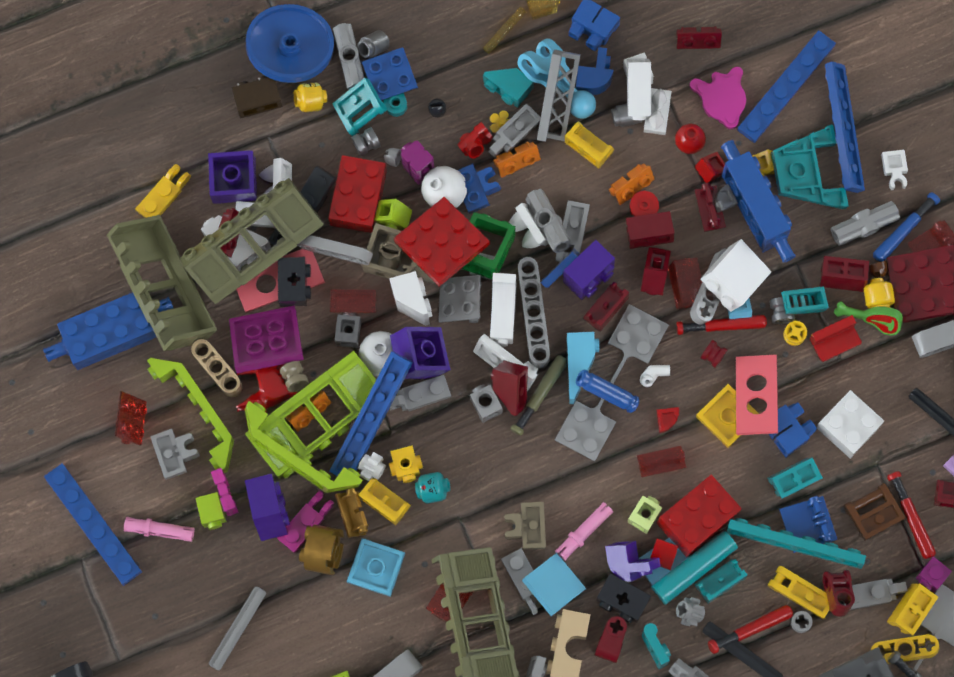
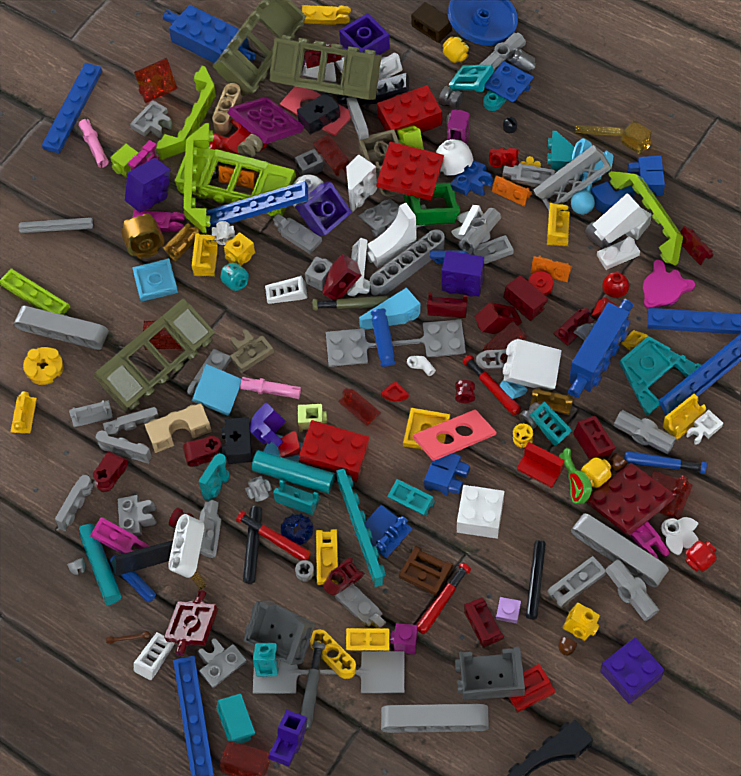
camera: 55 degrees right, 15 degrees down
none -> white slope [265,276,308,304]
none -> clear blue gear [281,513,314,545]
none -> pearl gold hinge [530,388,574,415]
none -> lime slope [608,171,683,265]
none -> yellow hinge [663,394,706,440]

